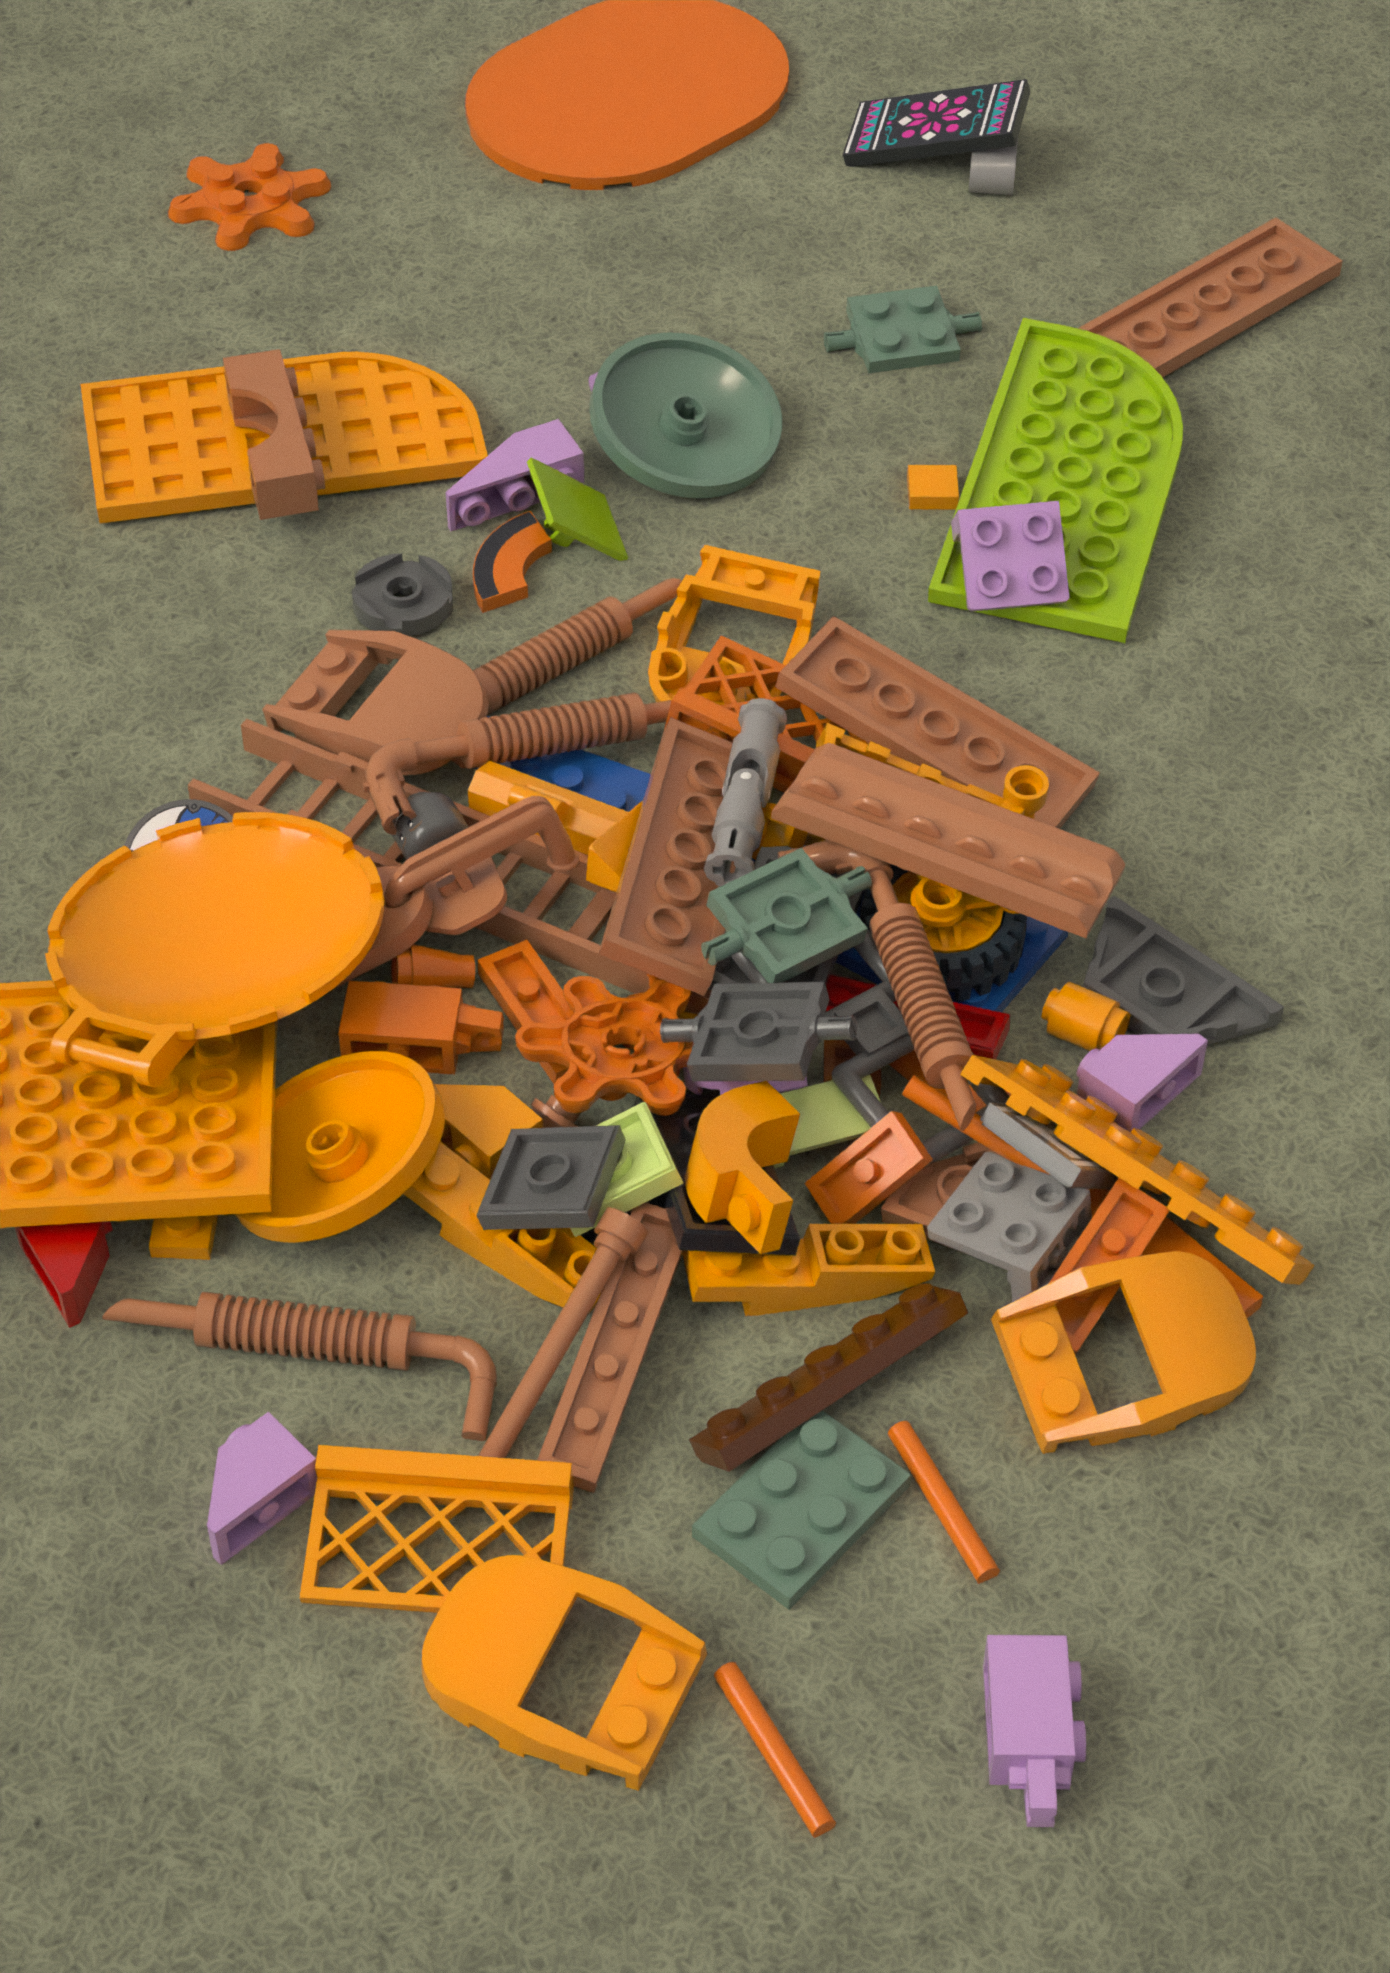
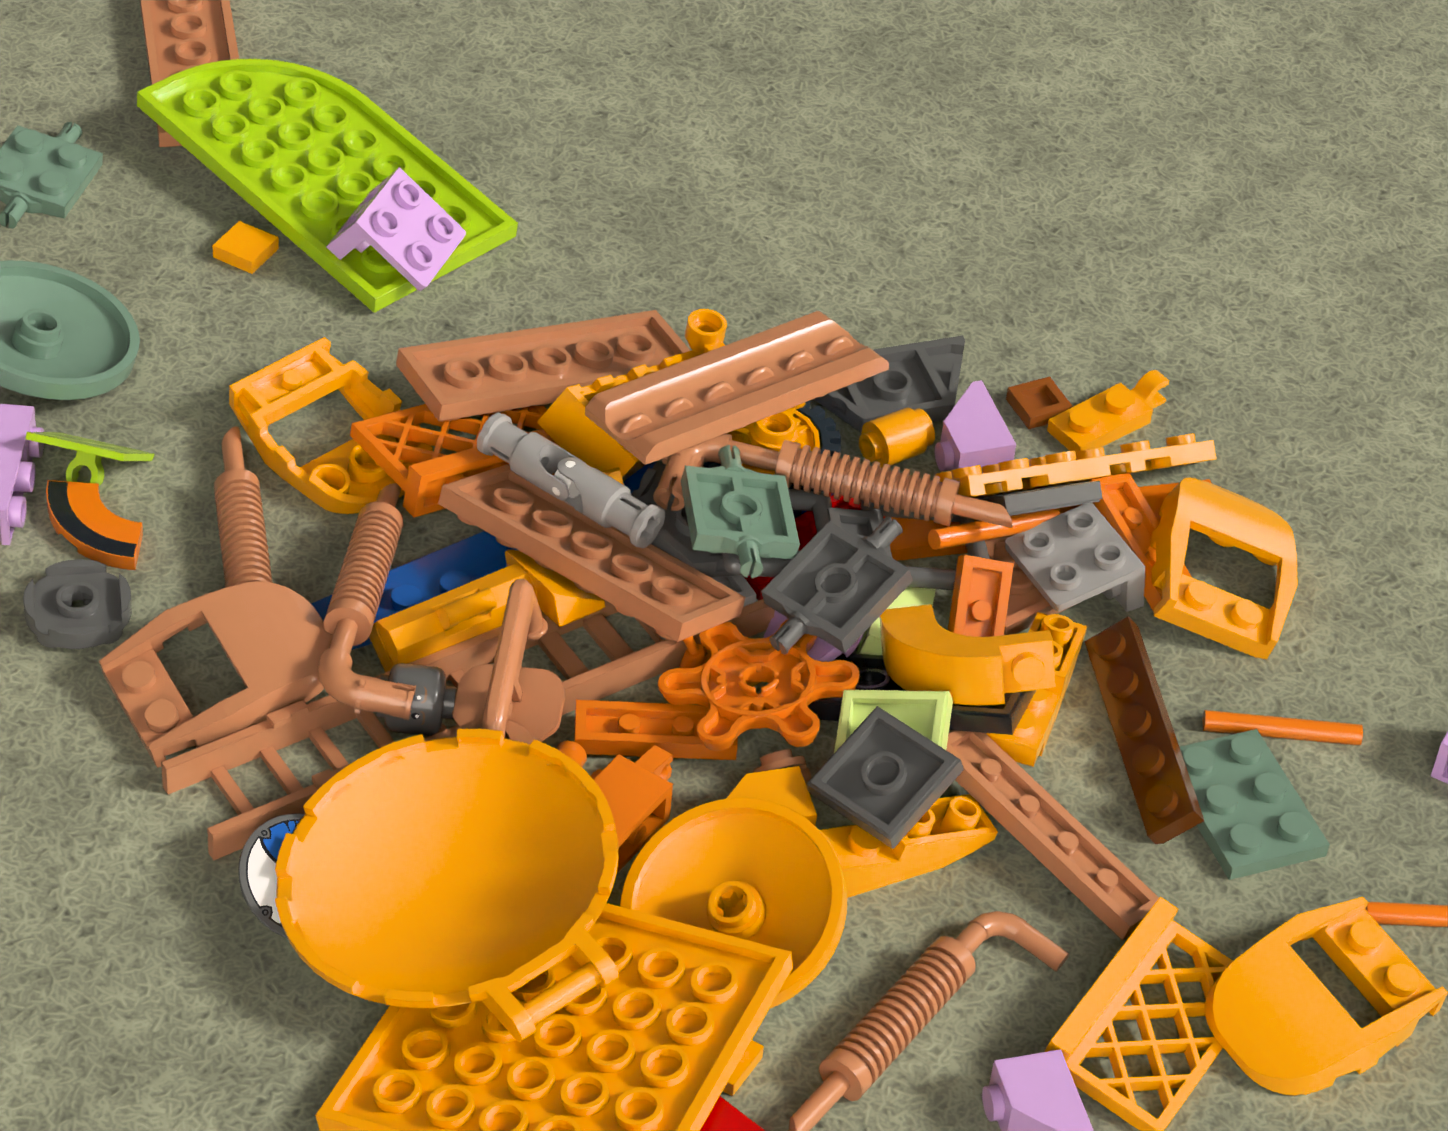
camera: 65 degrees left, 5 degrees down
nougat piece [478,1207,649,1458] -> none
none -> dark orange tile [1006,376,1073,429]
none -> light orange plate [1047,370,1170,452]

